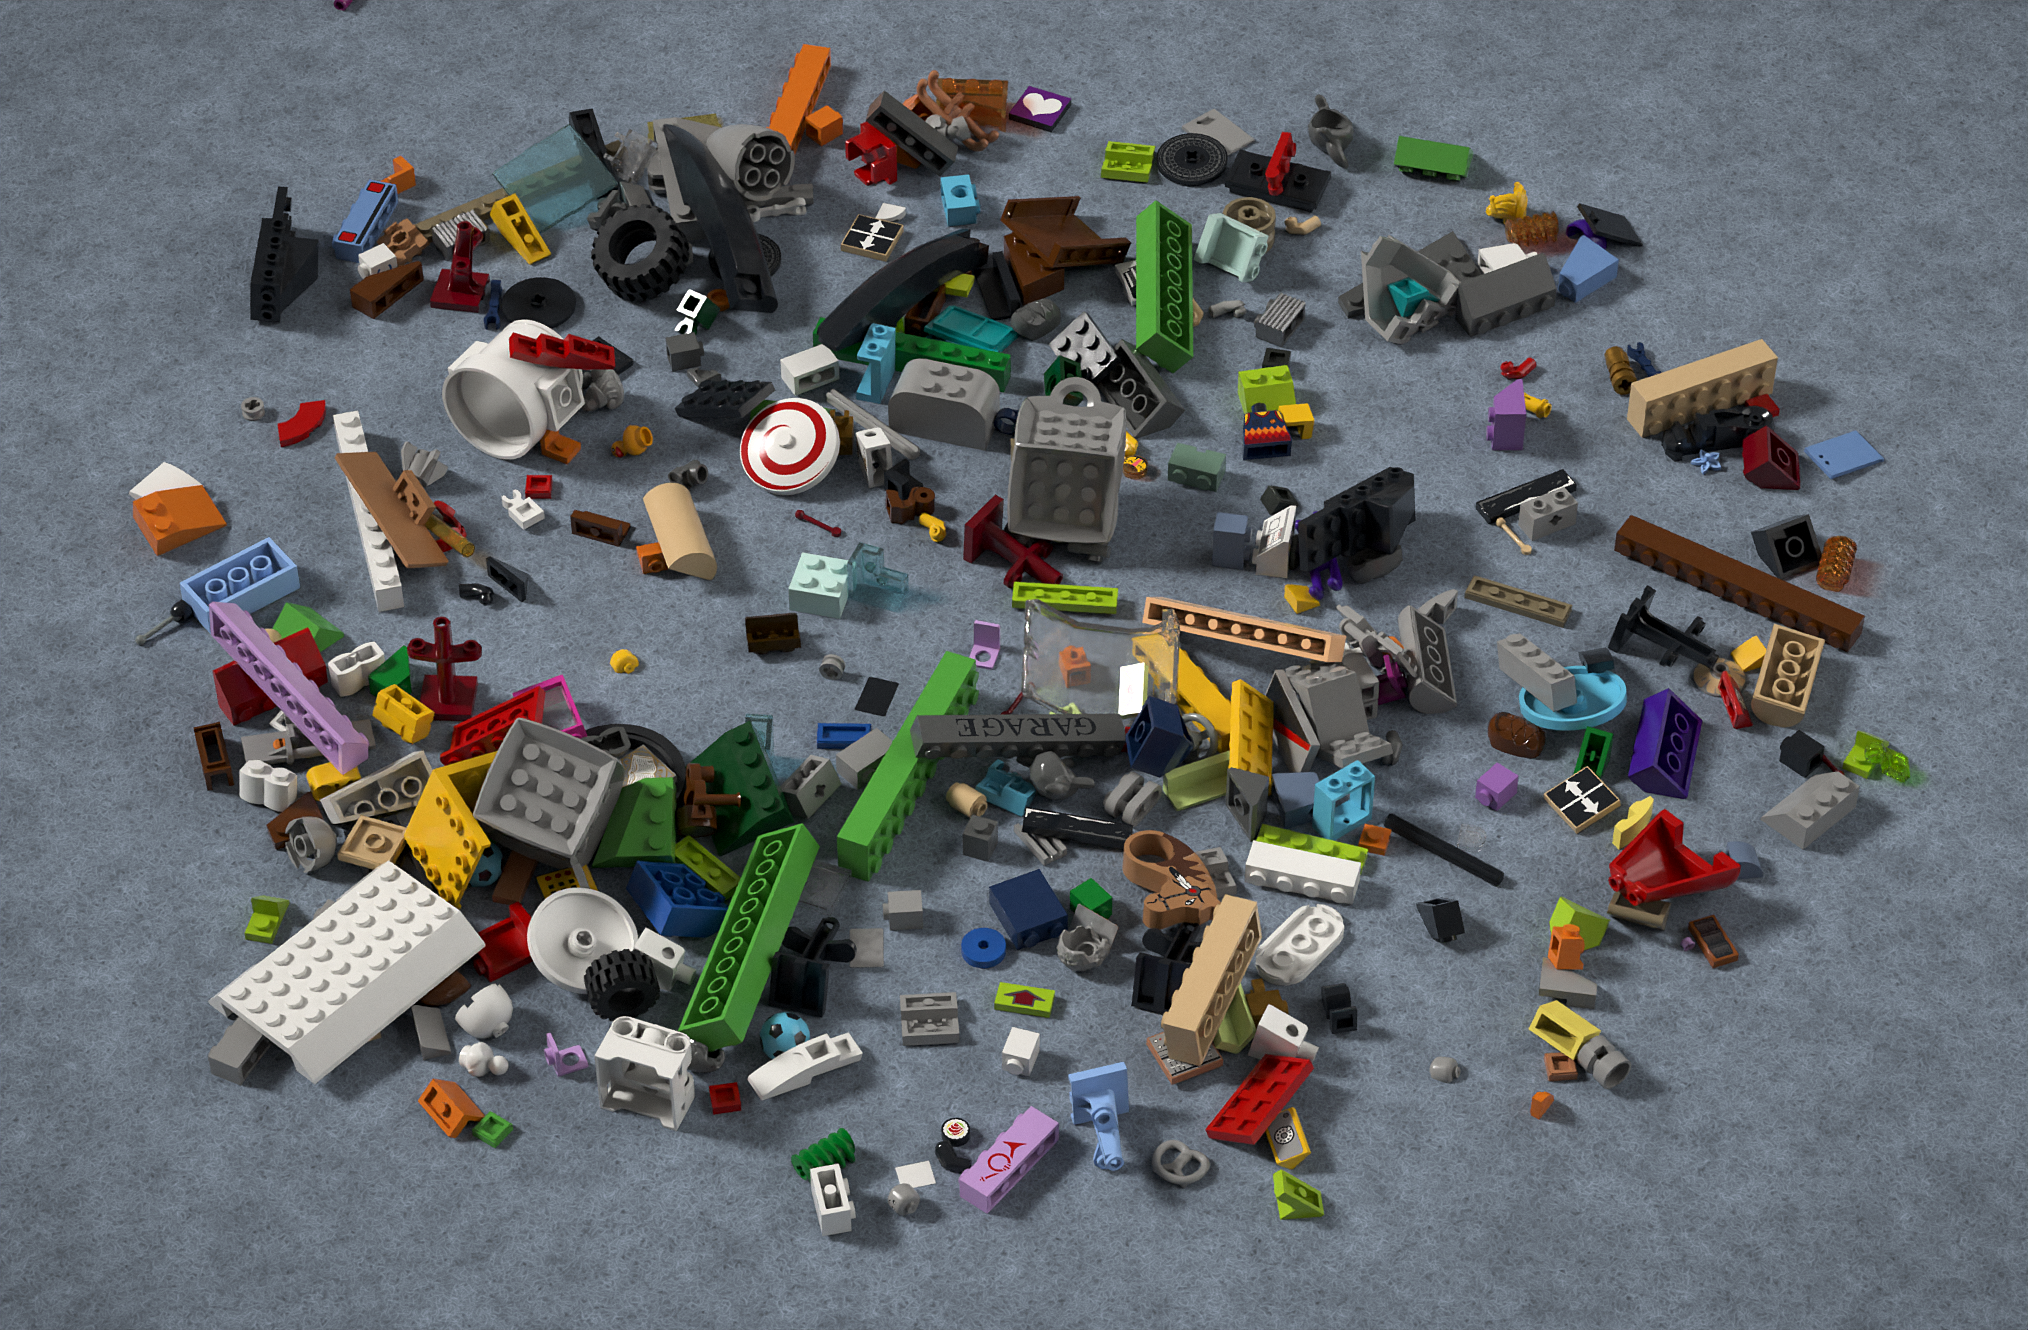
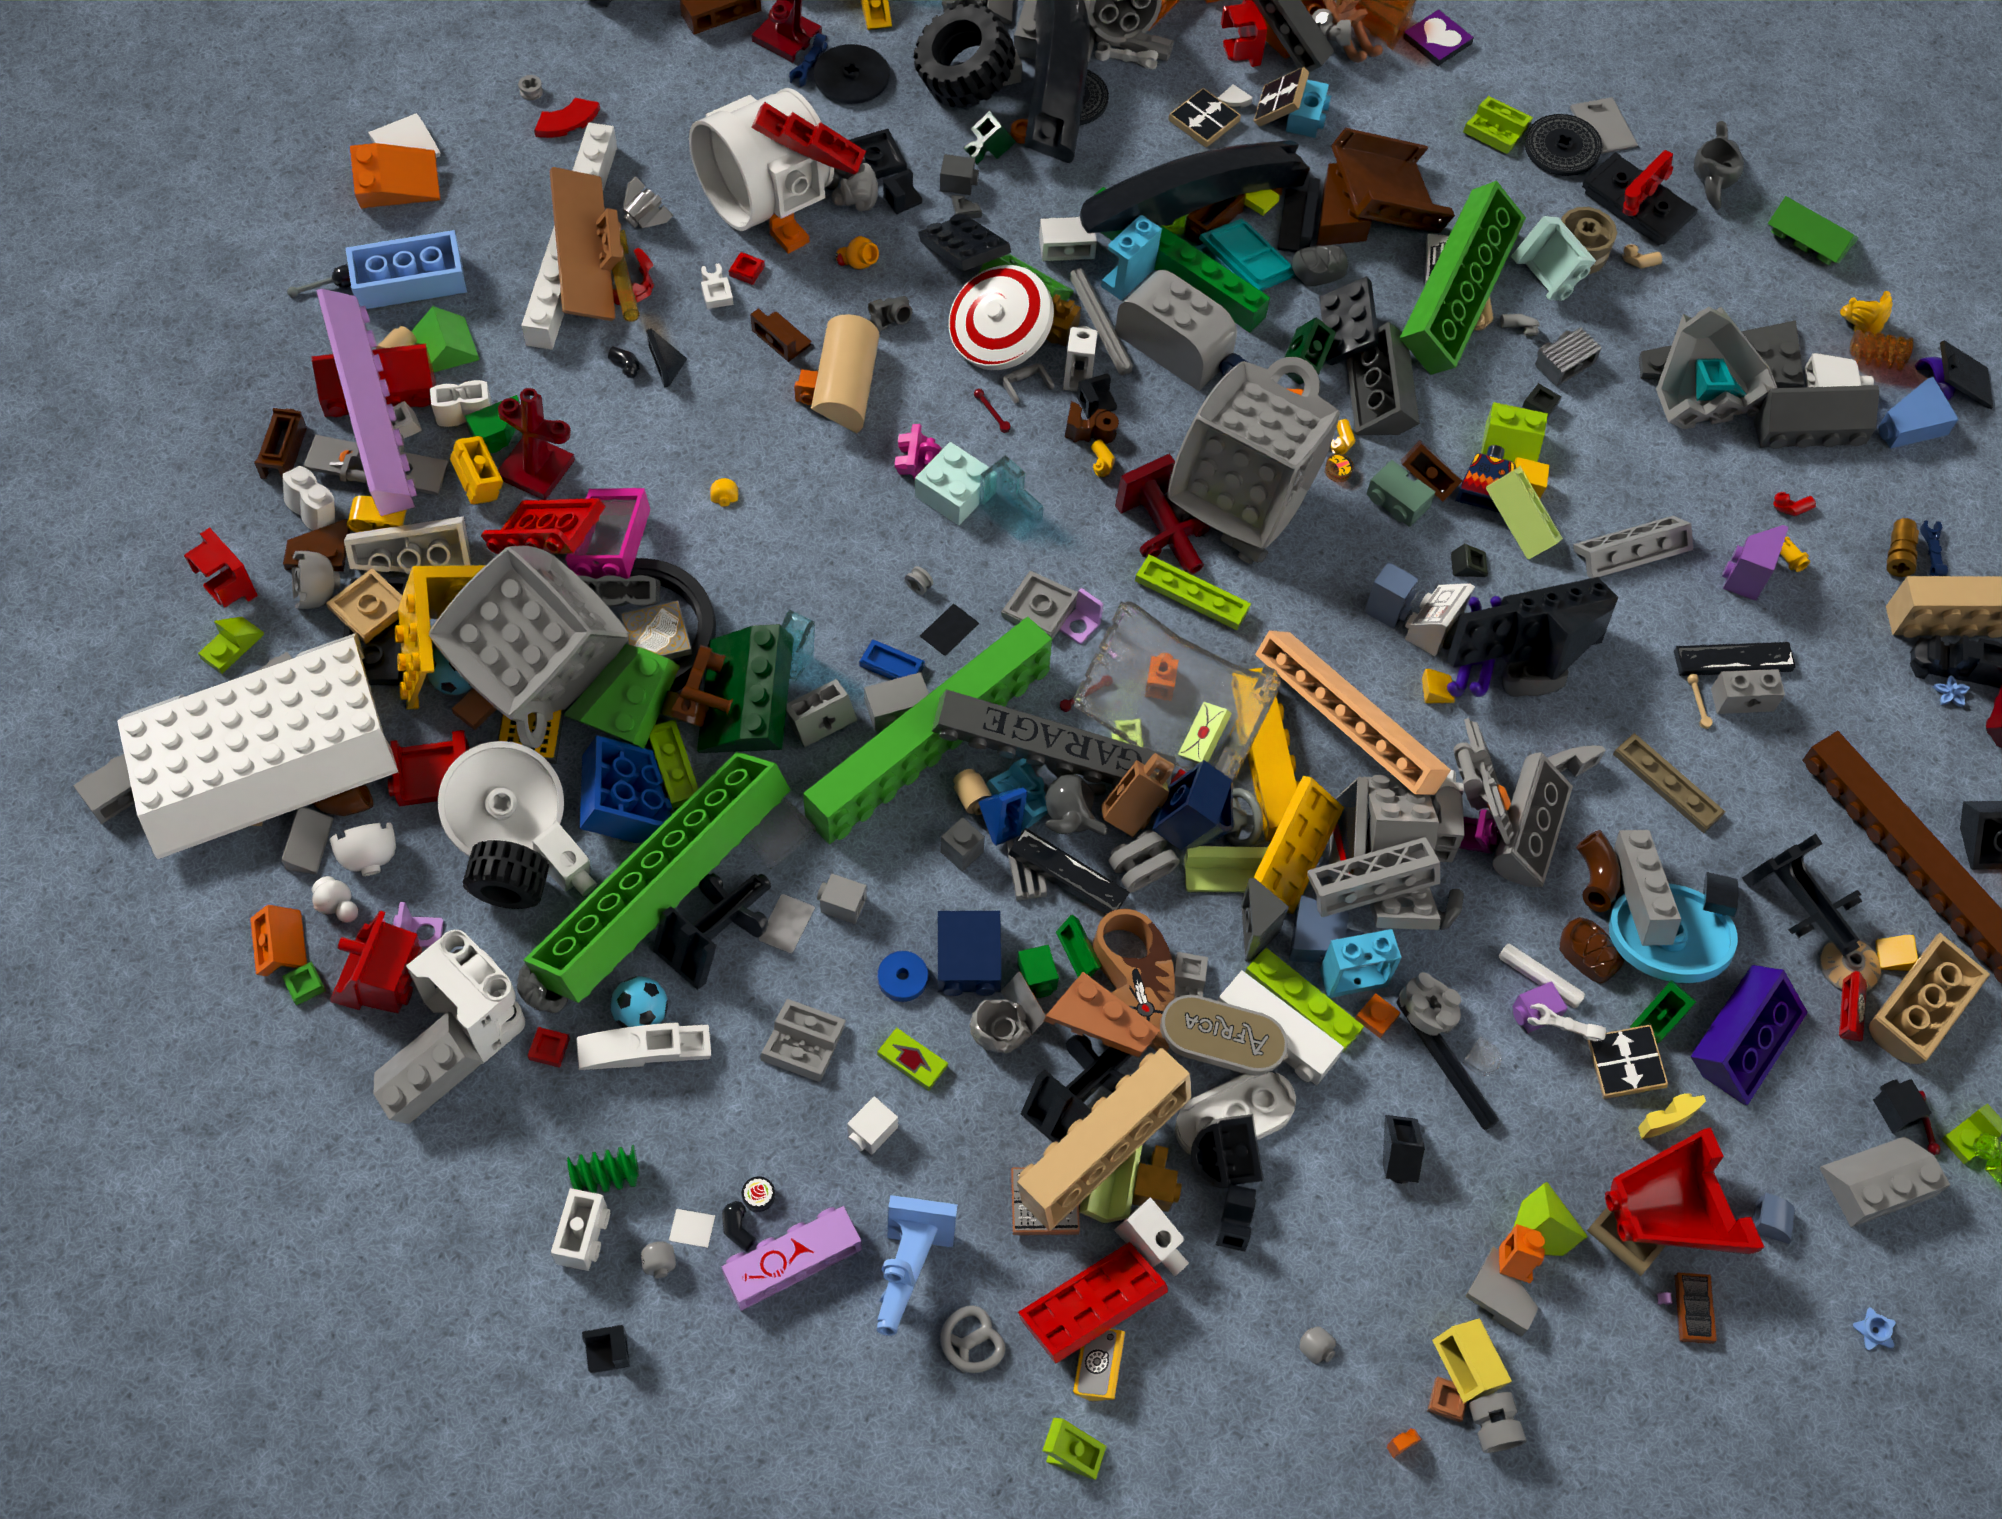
camera: 20 degrees right, 15 degrees up
dark brown bracket [745,613,801,655] -> none
none -> red panel [184,527,258,607]
none -> red piece [330,911,423,1014]
none -> light grey slope [373,1011,484,1124]
none -> black panel [582,1325,630,1373]
none -> black panel [883,169,923,215]
none -> dark pink hips [894,423,942,480]
none -> blue slope [978,787,1027,846]
none -> light grey tile [1001,571,1078,640]
none -> light grey piece [1003,363,1054,404]
none -> nougat wing [1043,972,1160,1057]
none -> green tile [1056,915,1102,977]
none -> medium nougat brick [1101,753,1174,837]
none -> dark tan tile [1160,995,1288,1076]
none -> black slope [1191,1114,1264,1188]
none -> tile [1254,67,1309,126]
none -> light grey fence [1307,837,1440,918]
none -> light grey plate [1399,972,1461,1036]
none -> reddish brown slope [1401,440,1463,502]
none -> yellowish green panel [1486,466,1563,559]
none -> white axle [1499,944,1585,1008]
none -> white piece [1527,1004,1606,1042]
none -> light grey fence [1573,516,1693,578]
none -> reddish brown cylinder [1576,830,1621,912]
none -> light blue plate [1853,1307,1895,1350]

